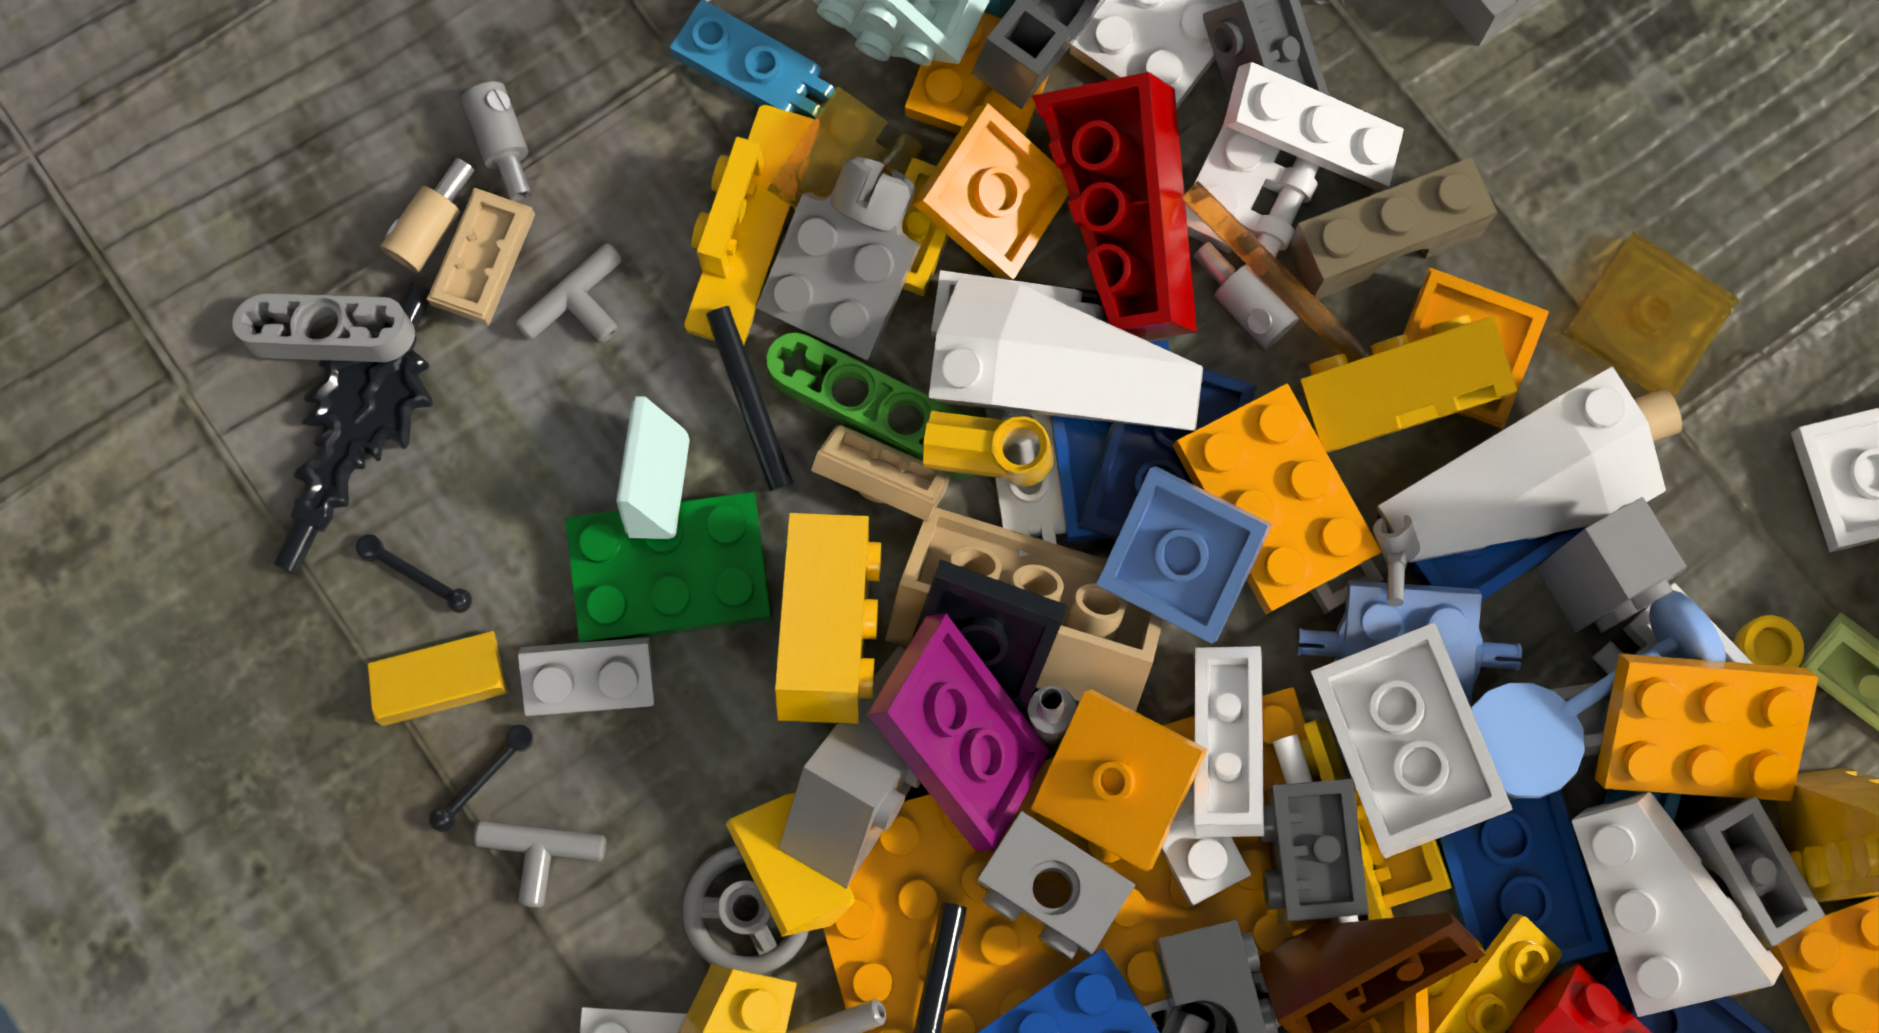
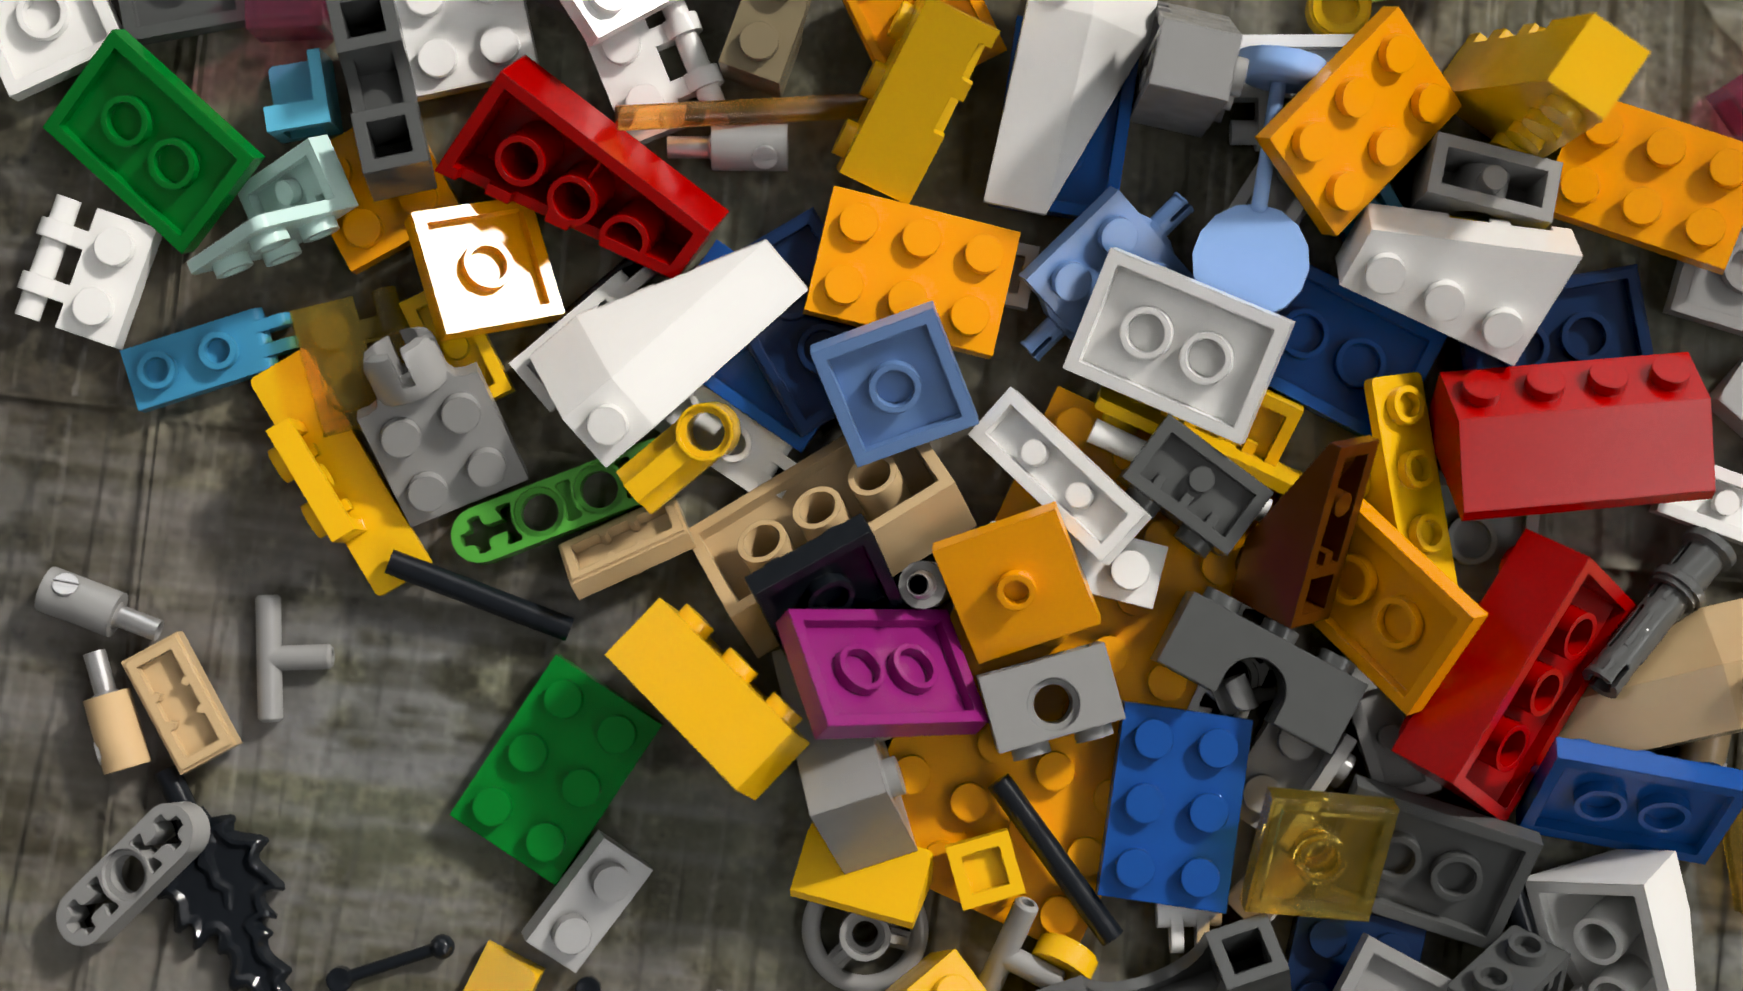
camera: 50 degrees left, 10 degrees up
light aqua slope [616,396,690,539] -> none
light grey hand [1373,515,1420,606] -> none
none -> yellow plate [945,828,1026,911]

